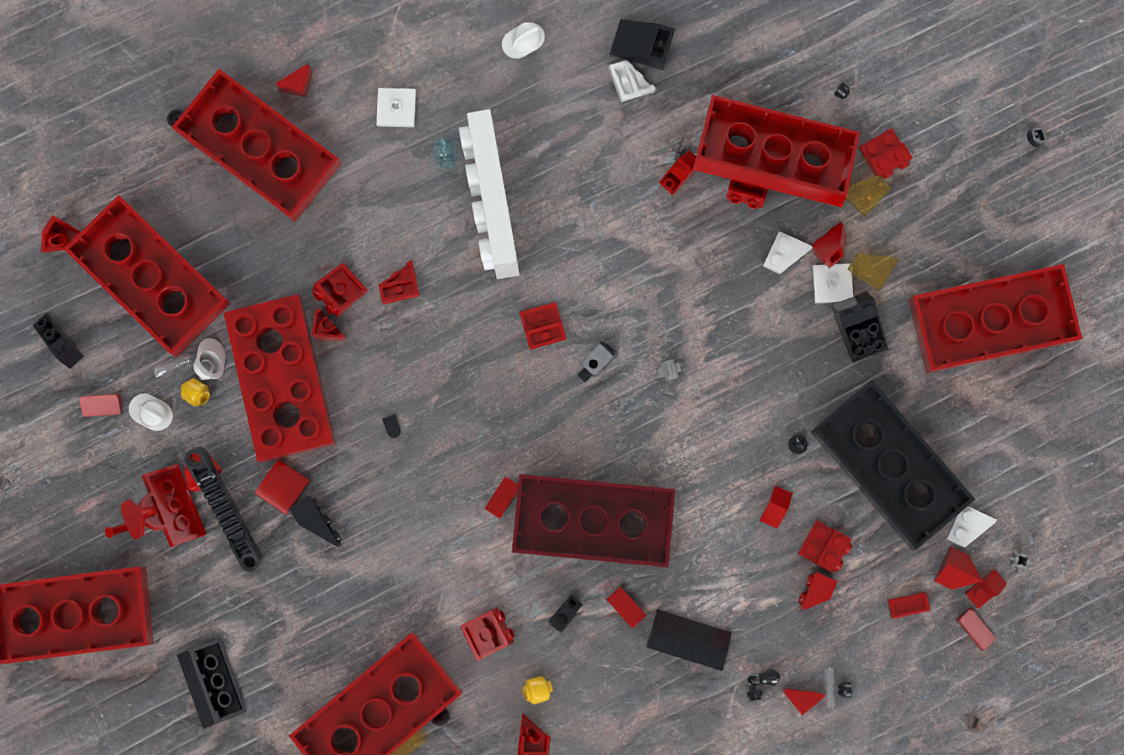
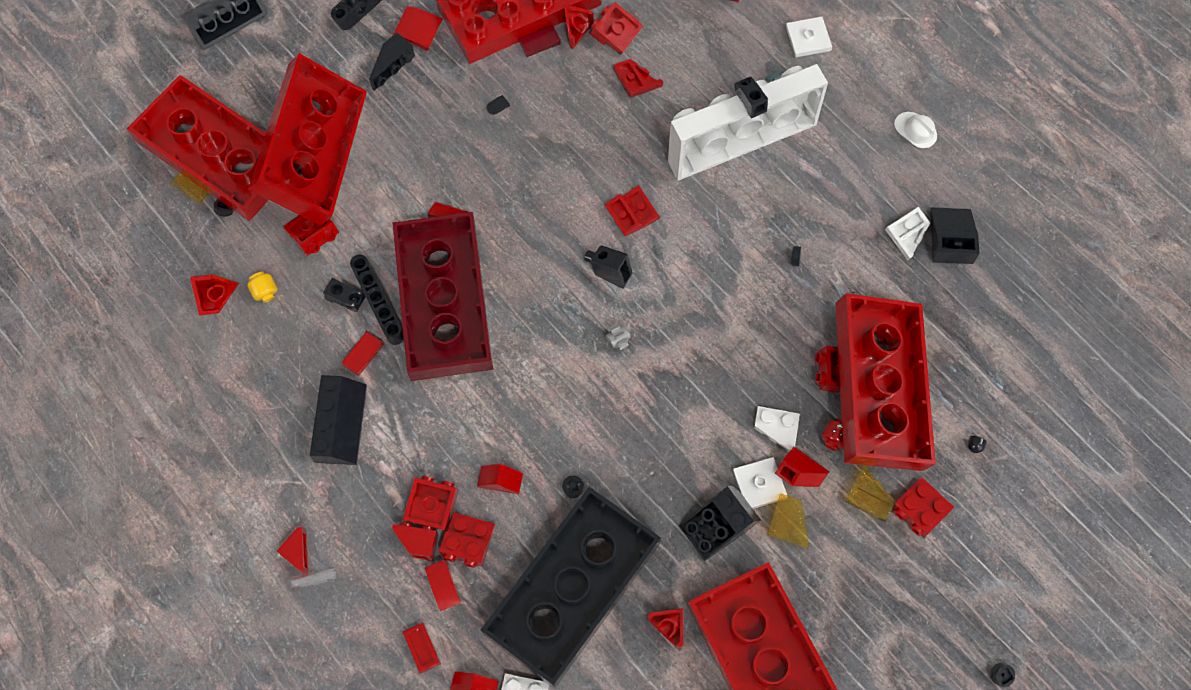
camera: 75 degrees right, 15 degrees down
red slope [659,150,696,195] -> none
black piece [747,668,780,701] -> none
black hinge [837,682,852,698] -> none
none -> red plate [248,53,367,226]
none -> black beam [350,254,404,345]
none -> red plate [403,476,459,531]
none -> red slope [425,559,461,611]
none -> dark red tile [519,26,561,57]
none -> red slope [647,608,683,651]
none -> black leg [734,76,768,119]
none -> black tile [791,246,801,267]
none -> red head [821,418,843,451]

